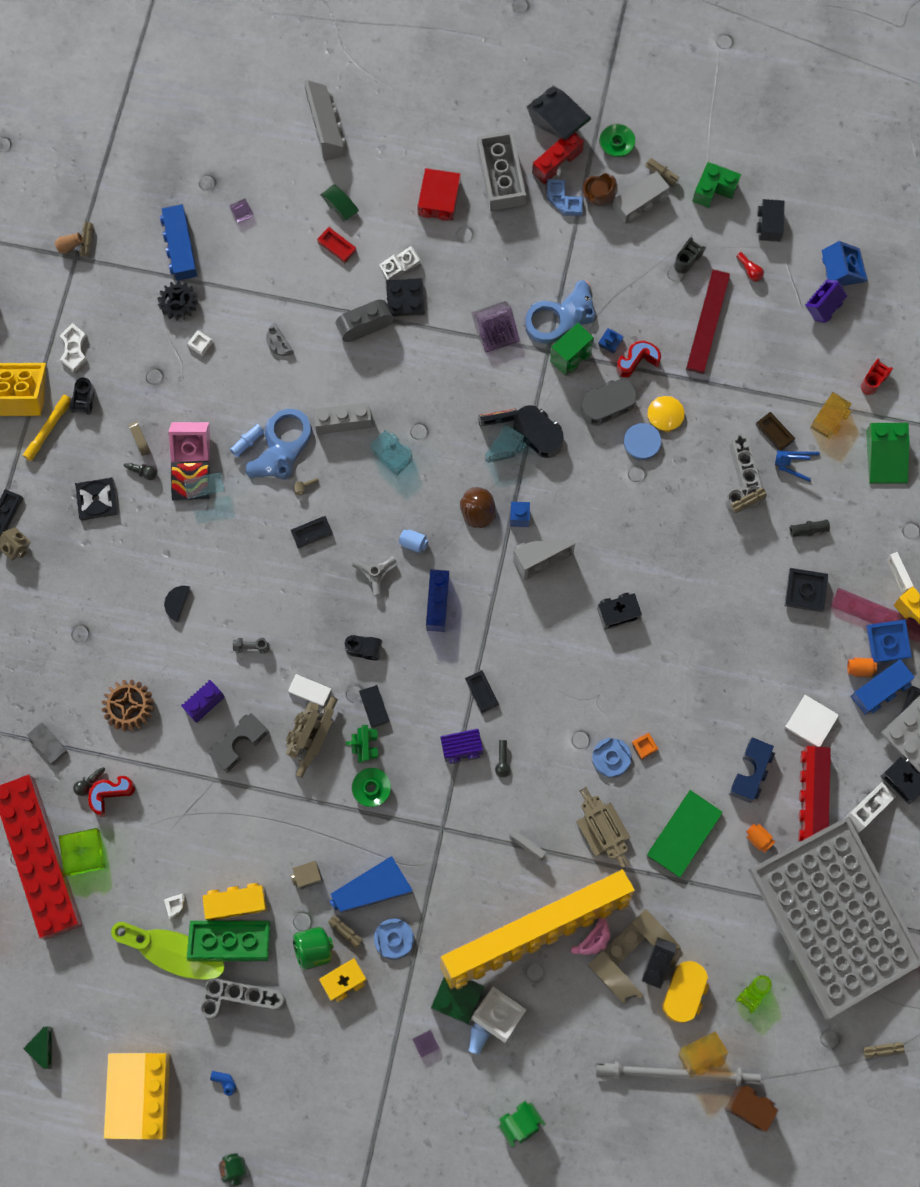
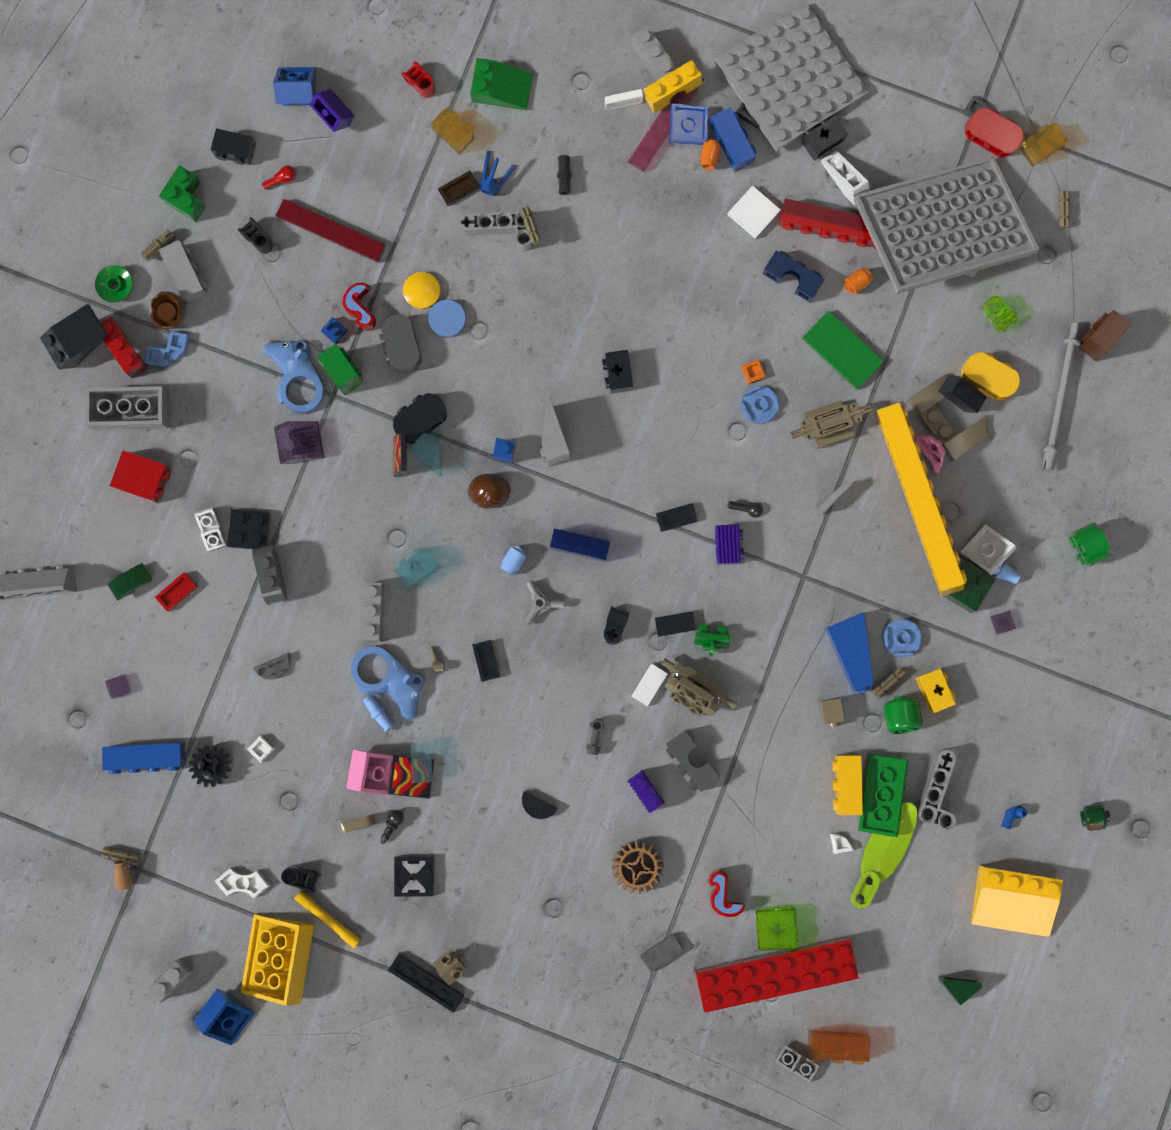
camera: 80 degrees left, 10 degrees up
pearl dark grey bar [73,767,105,796] -> none
green dish [352,768,391,807] -> none
clear yellow brick [678,1031,728,1078] -> none
black plate [784,568,828,612] -> none

